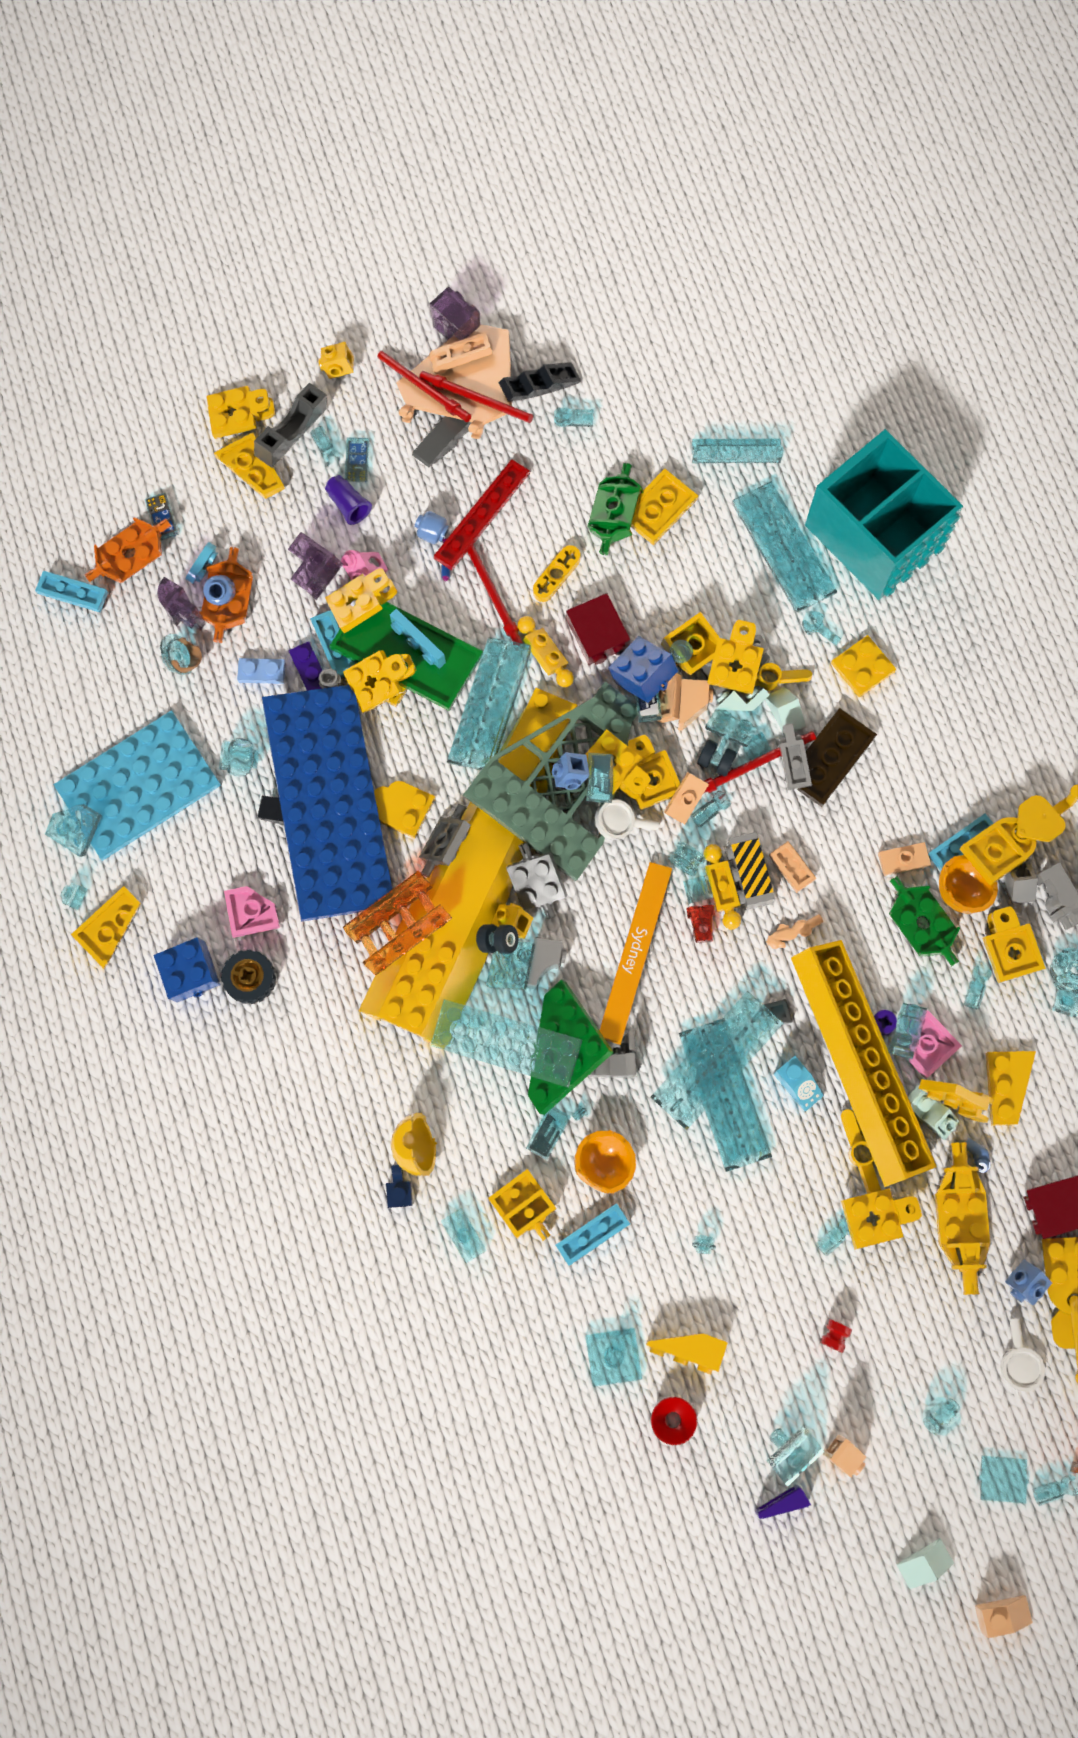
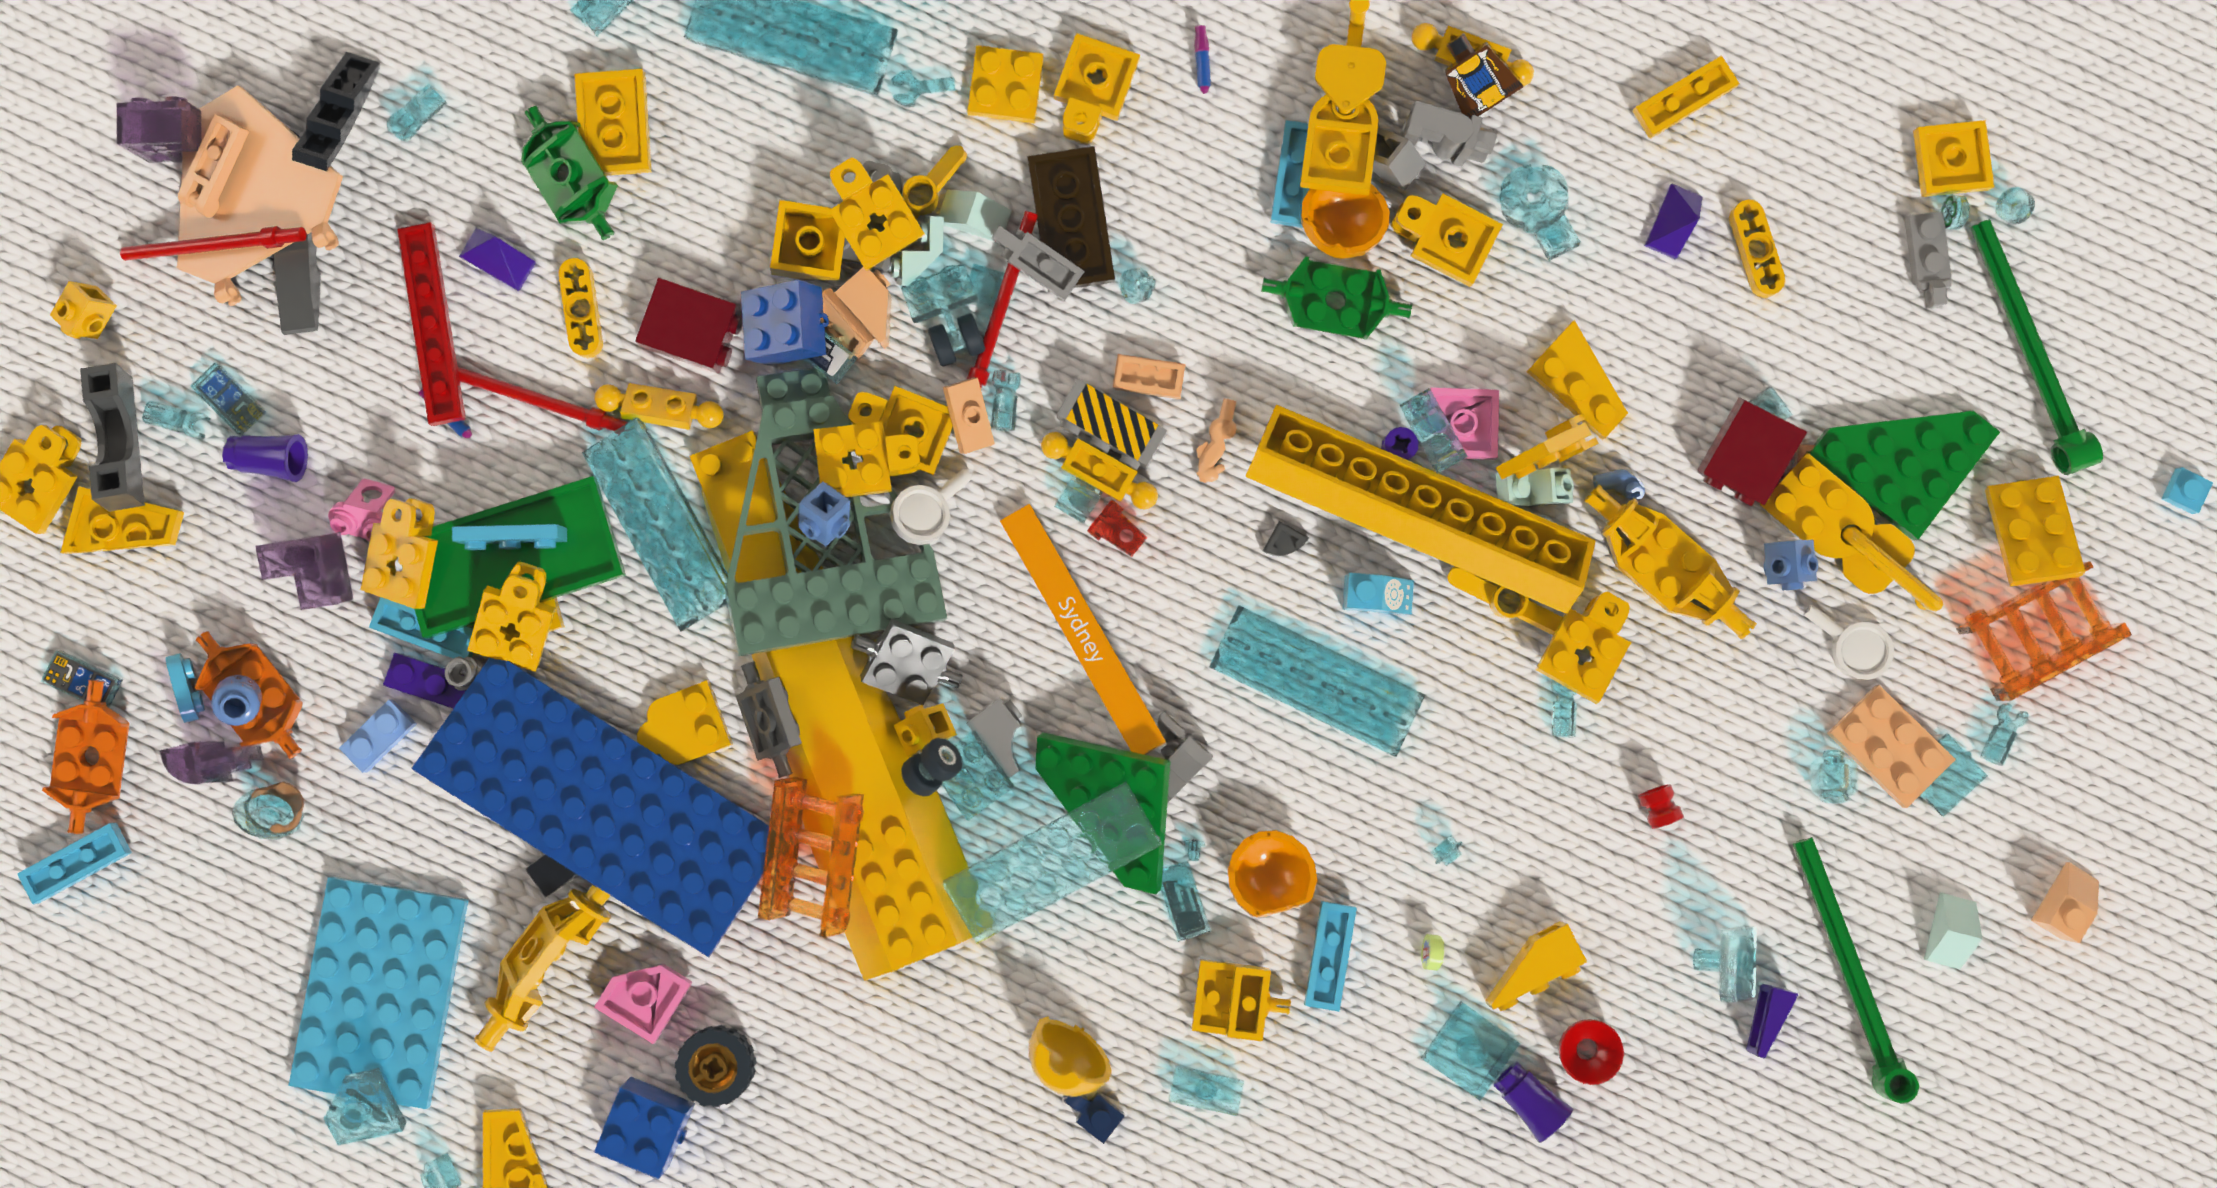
camera: 50 degrees left, 10 degrees up
clear light blue piece [219,738,259,777] -> none
medium blue head [414,511,449,544] -> none
red bar [419,371,533,423] -> none
clear light blue slope [586,753,613,803] -> none
clear light blue plate [650,991,784,1131] -> none
clear light blue wheel [667,841,705,876] -> none
clear light blue plate [669,640,693,663] -> none
light nougat slope [823,1434,866,1477] -> none
light nougat plate [878,842,931,876] -> none
clear light blue bar [964,965,992,1010] -> none
none -> dark purple slope [459,228,536,291]
none -> yellow plate [474,885,611,1052]
none -> yellow plate [1054,33,1140,145]
none -> clear light blue tile [1120,268,1156,304]
none -> piece [1194,25,1211,94]
none -> yellowish green tile [1421,934,1444,970]
none -> dark purple plant [1493,1061,1574,1143]
none -> green piece [1793,837,1919,1104]
none -> light nougat plate [1827,685,1956,808]

